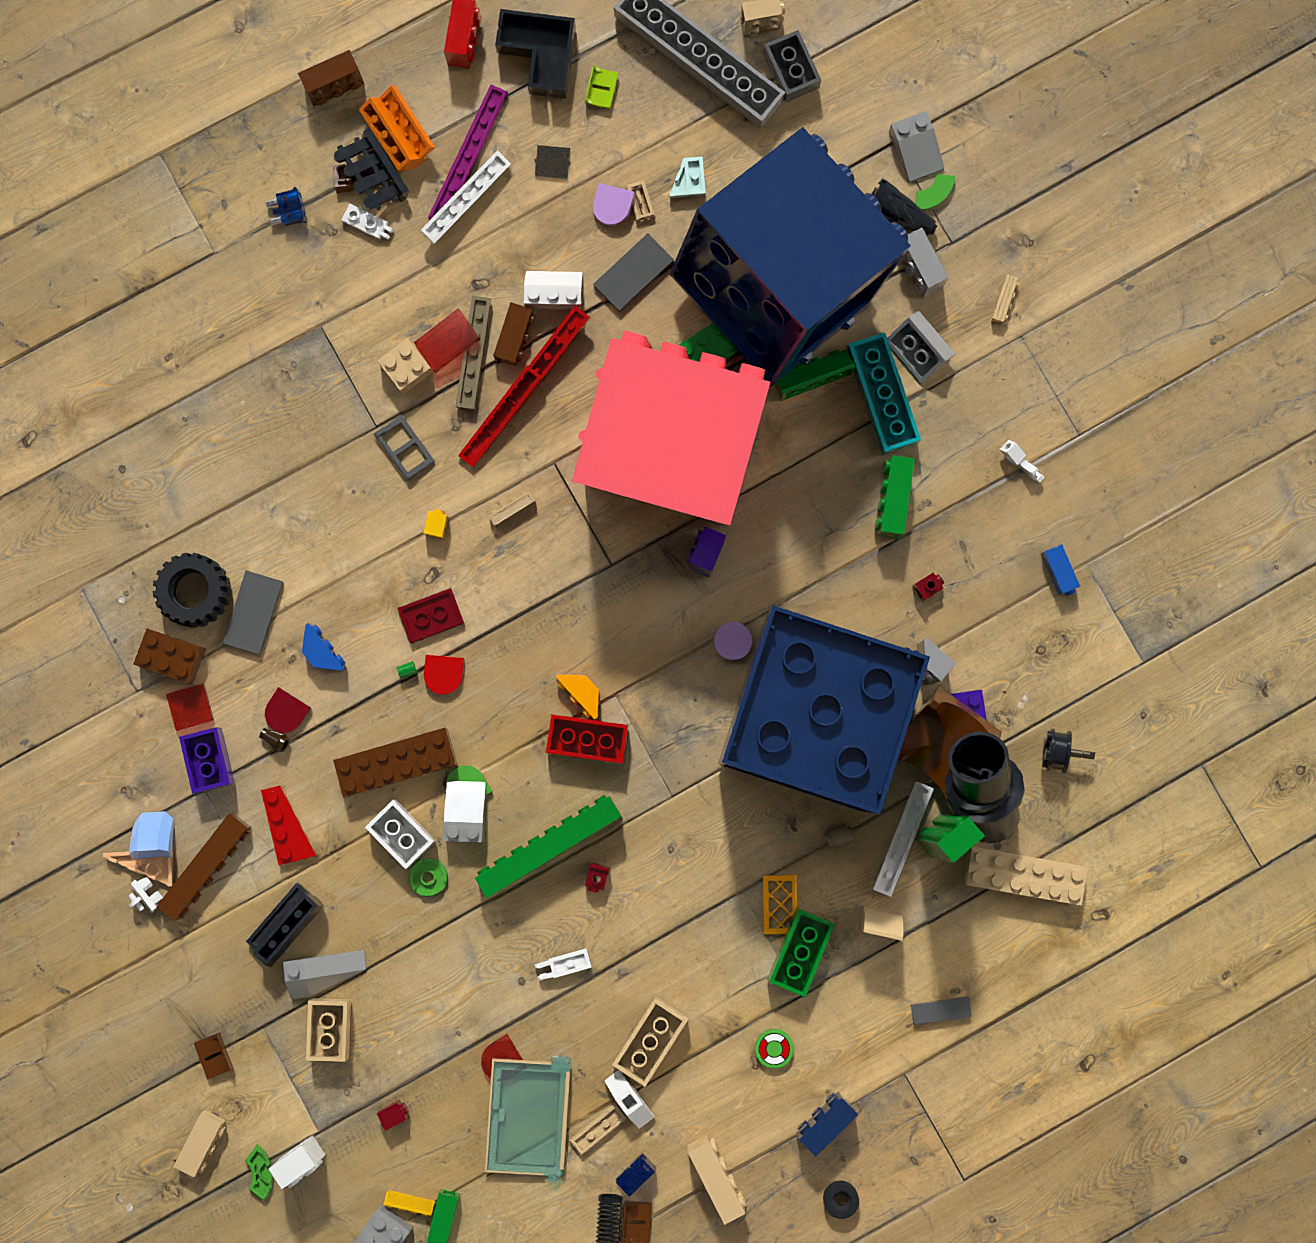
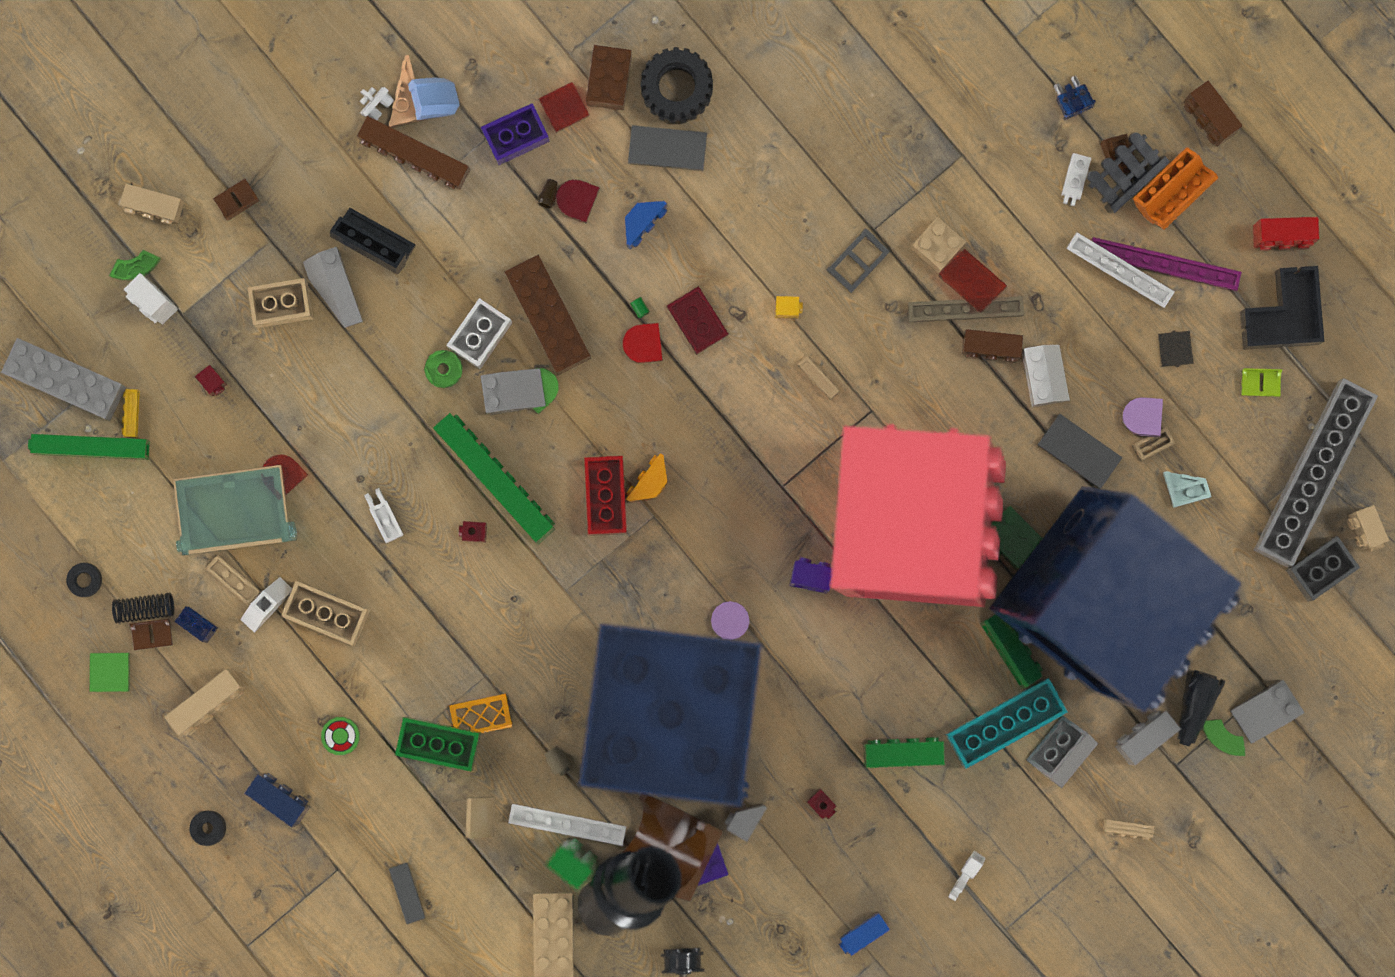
camera: 80 degrees right, 0 degrees up
red wing [261,785,318,865] -> none
red slope [458,306,591,467] -> none

